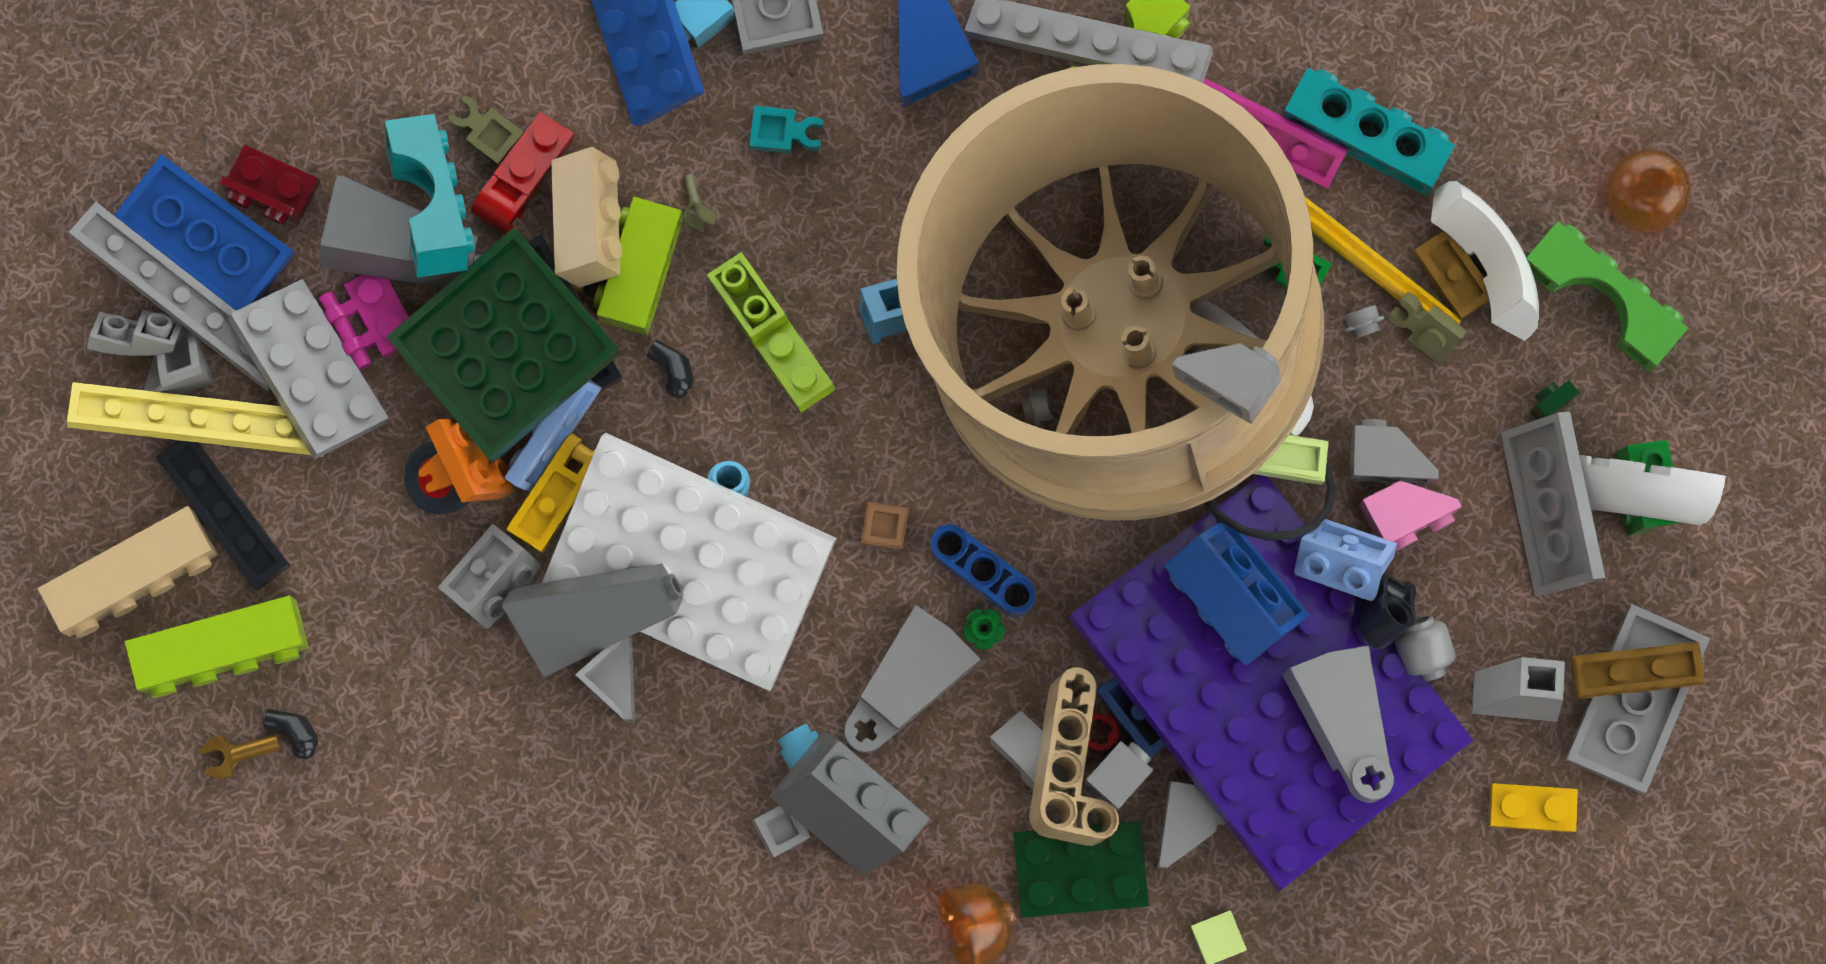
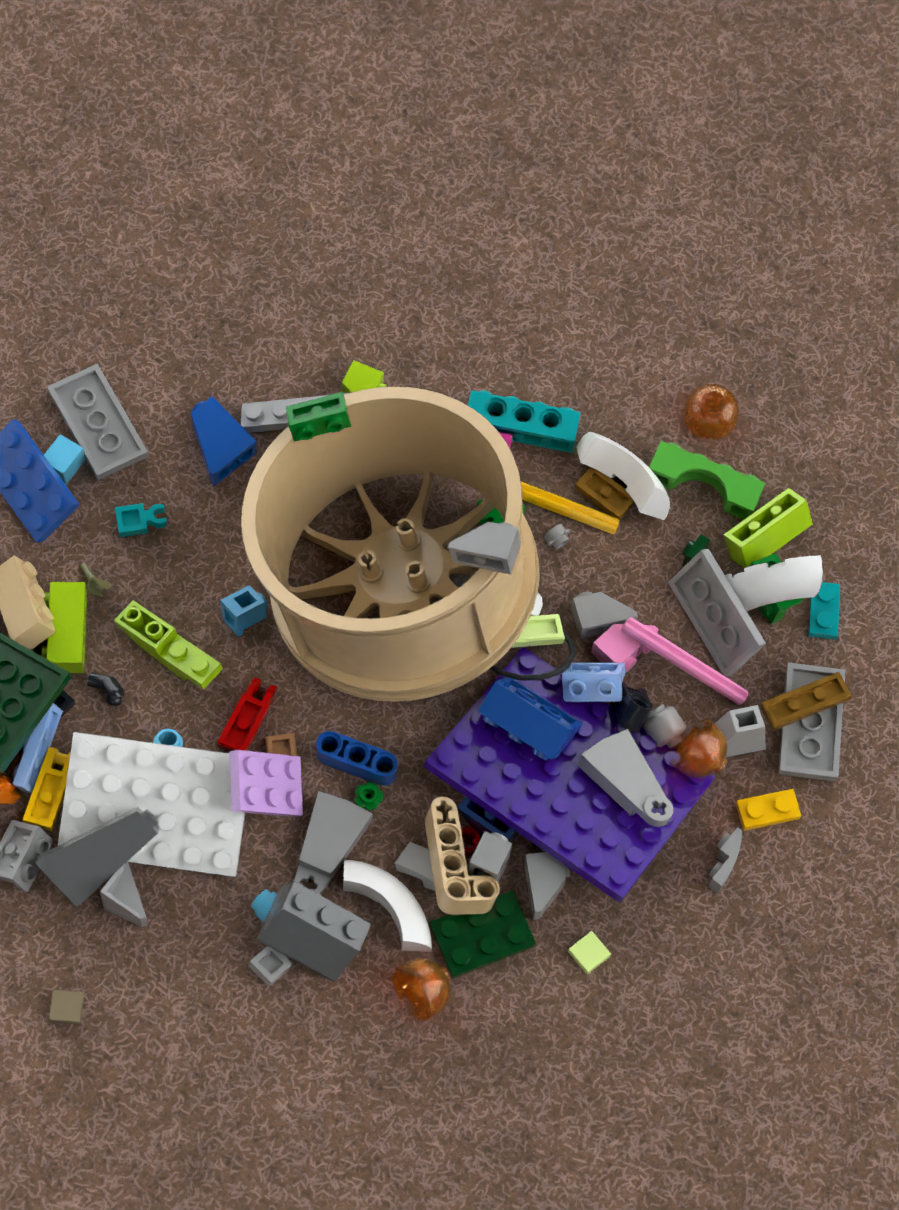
camera: 25 degrees left, 15 degrees down
olive plate [1388,292,1467,365] -> none
none -> dark tan tile [49,990,84,1025]
none -> red hinge [217,677,278,752]
none -> lavender plate [229,750,303,817]
none -> green bracket [286,392,352,442]
none -> white brick [343,860,432,952]
none -> bright pink axle [622,617,749,705]
none -> clear orange cylinder [671,718,728,778]
none -> light grey slope [709,827,742,894]
none -> lime brick [724,488,813,568]
none -> teal plate [808,582,840,640]

